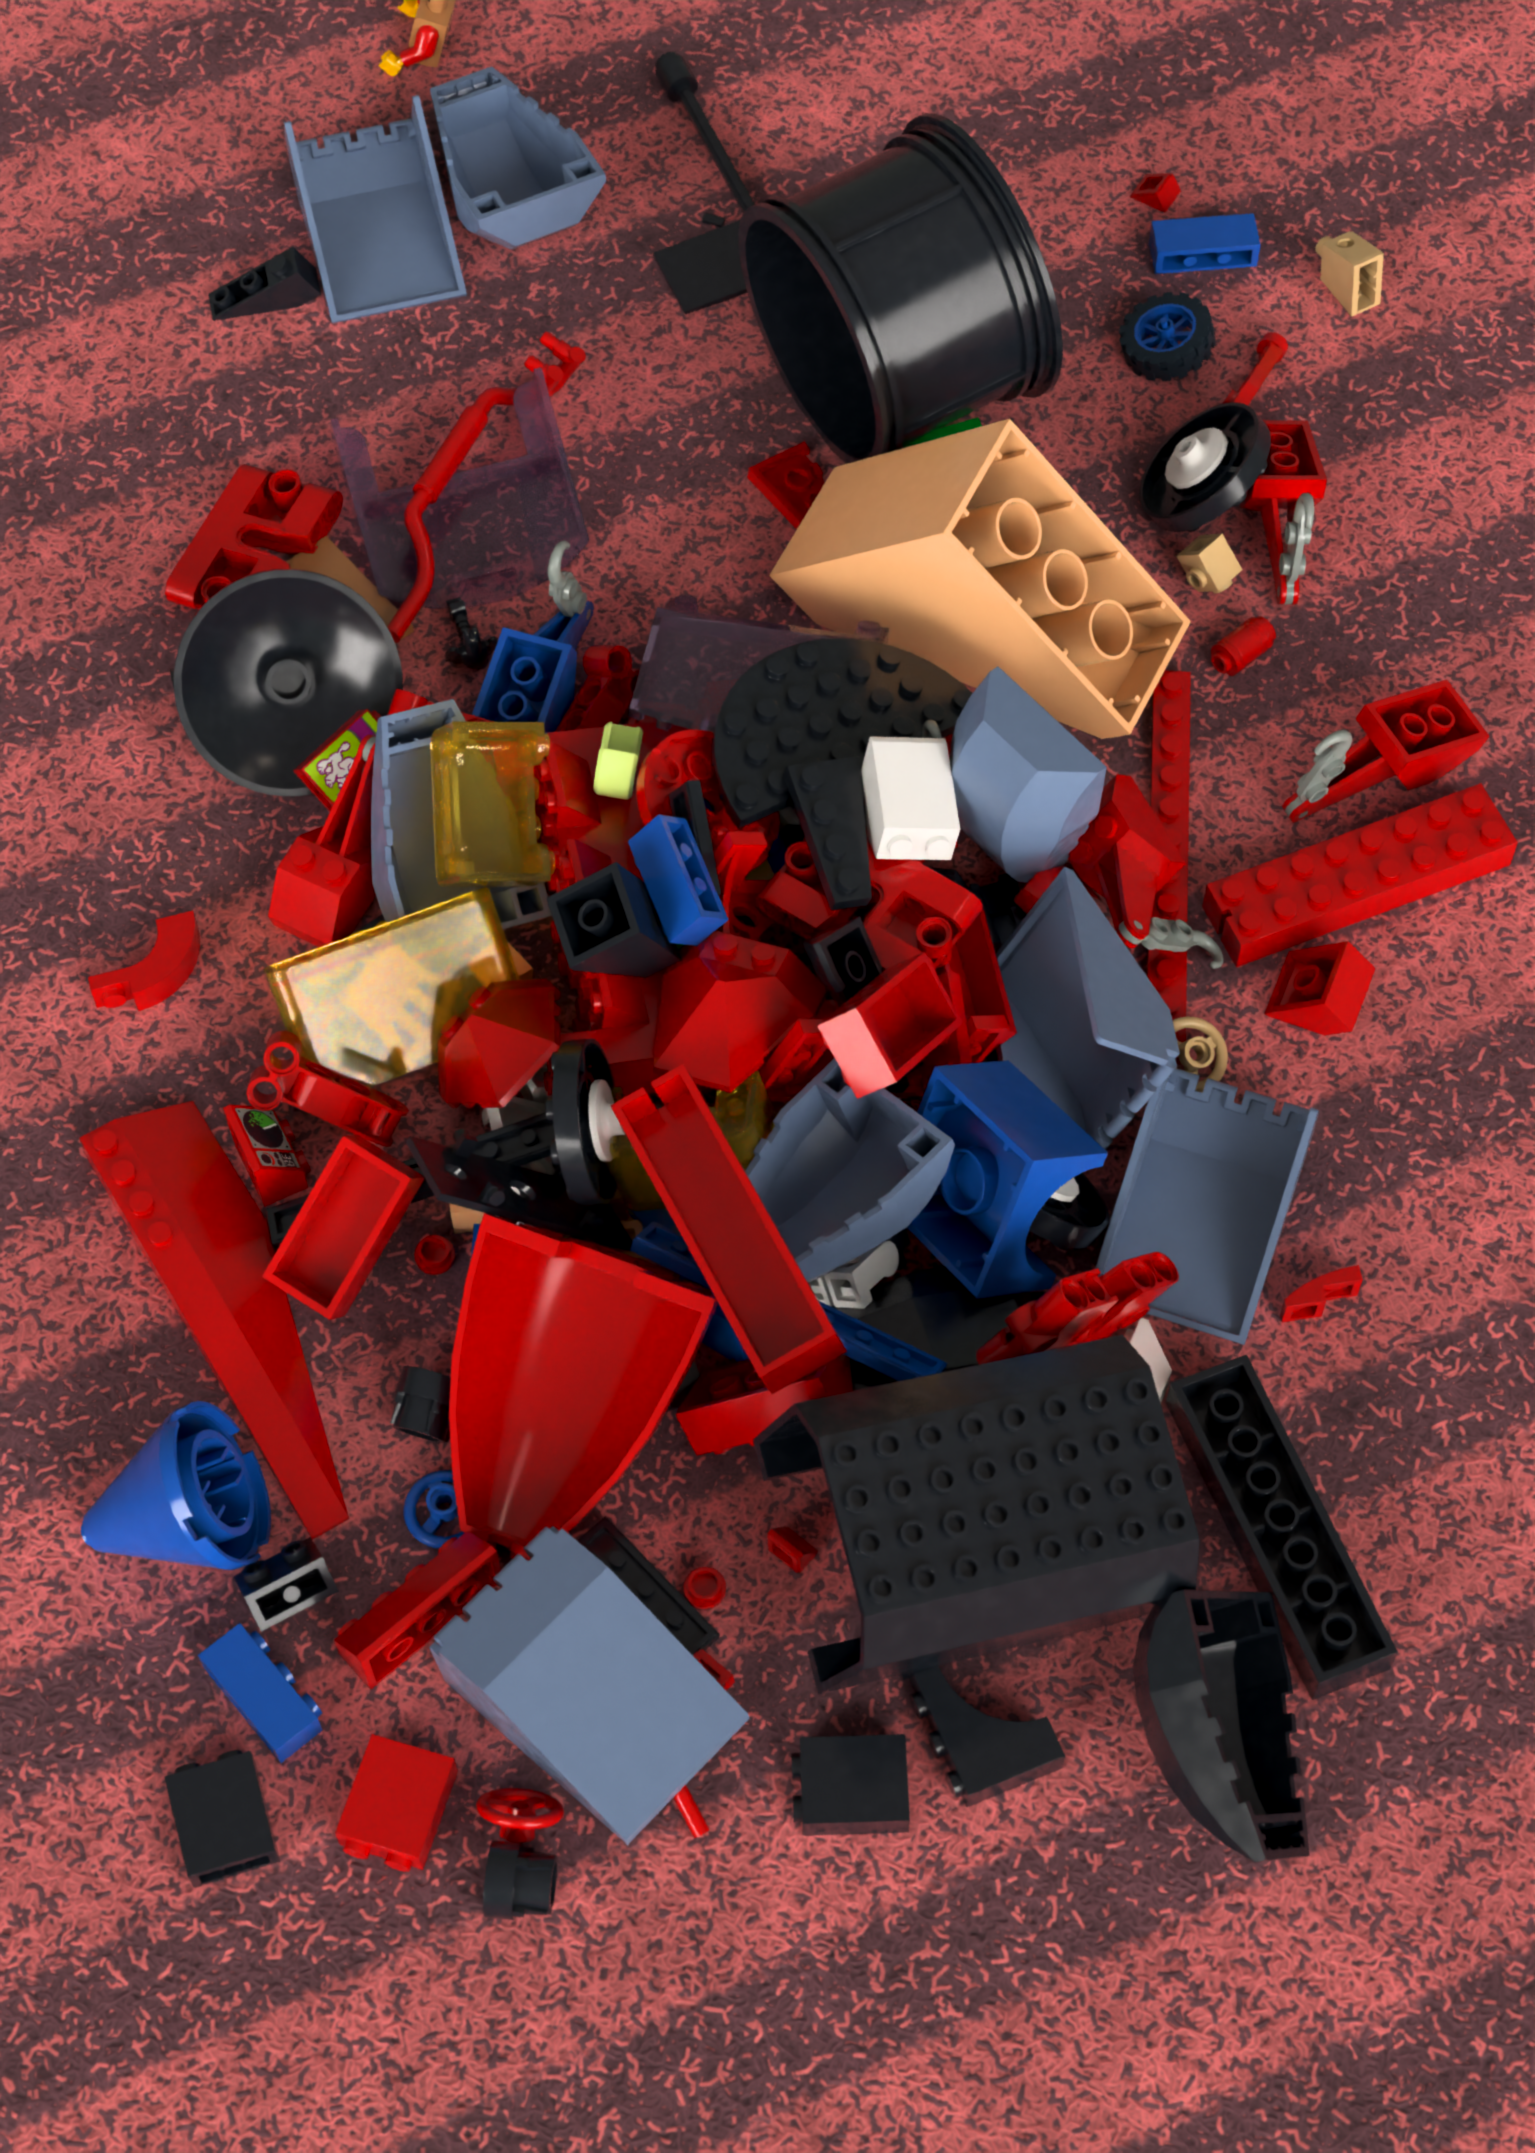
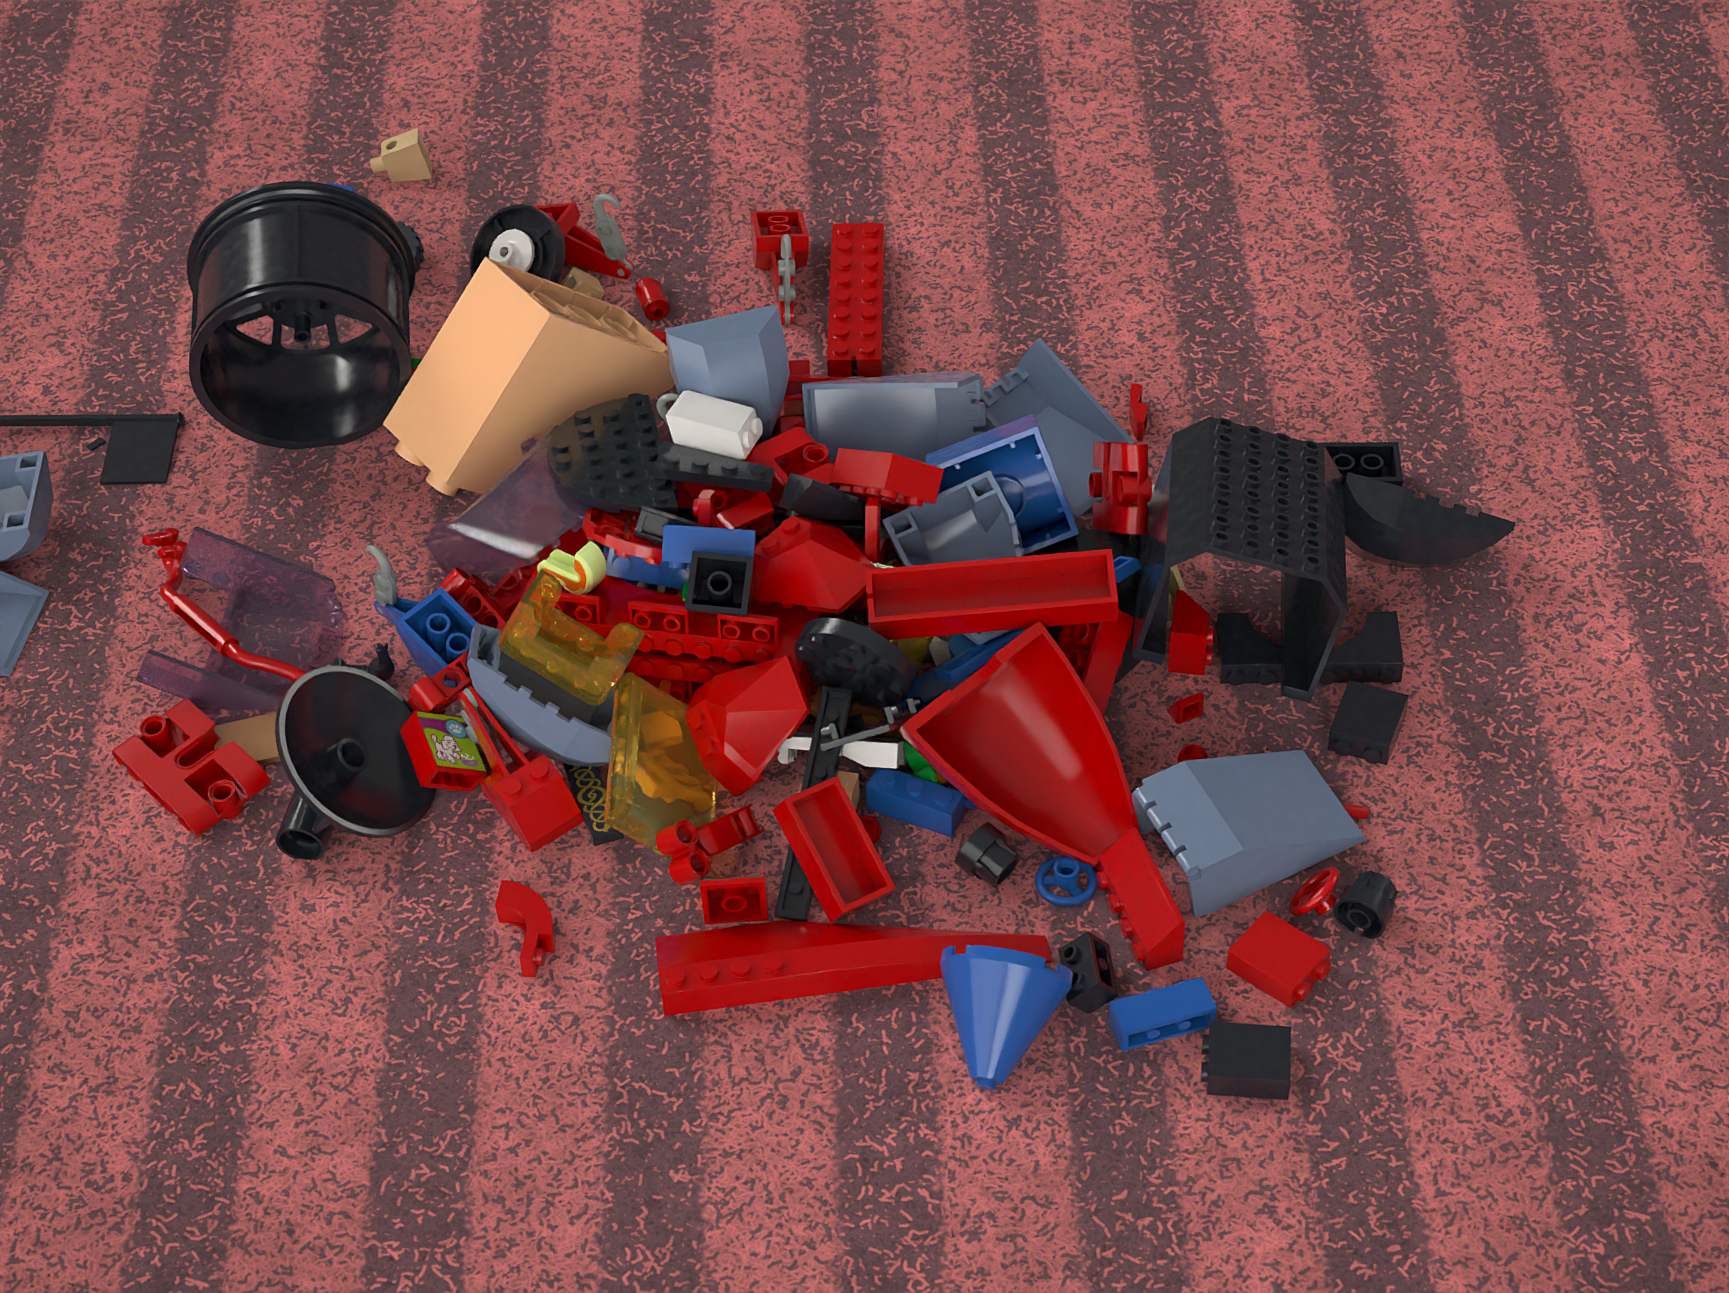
camera: 65 degrees left, 15 degrees down
red wing [747,441,825,530] -> none
red plate [1222,332,1288,405] -> none
red slope [1264,941,1376,1036] -> none

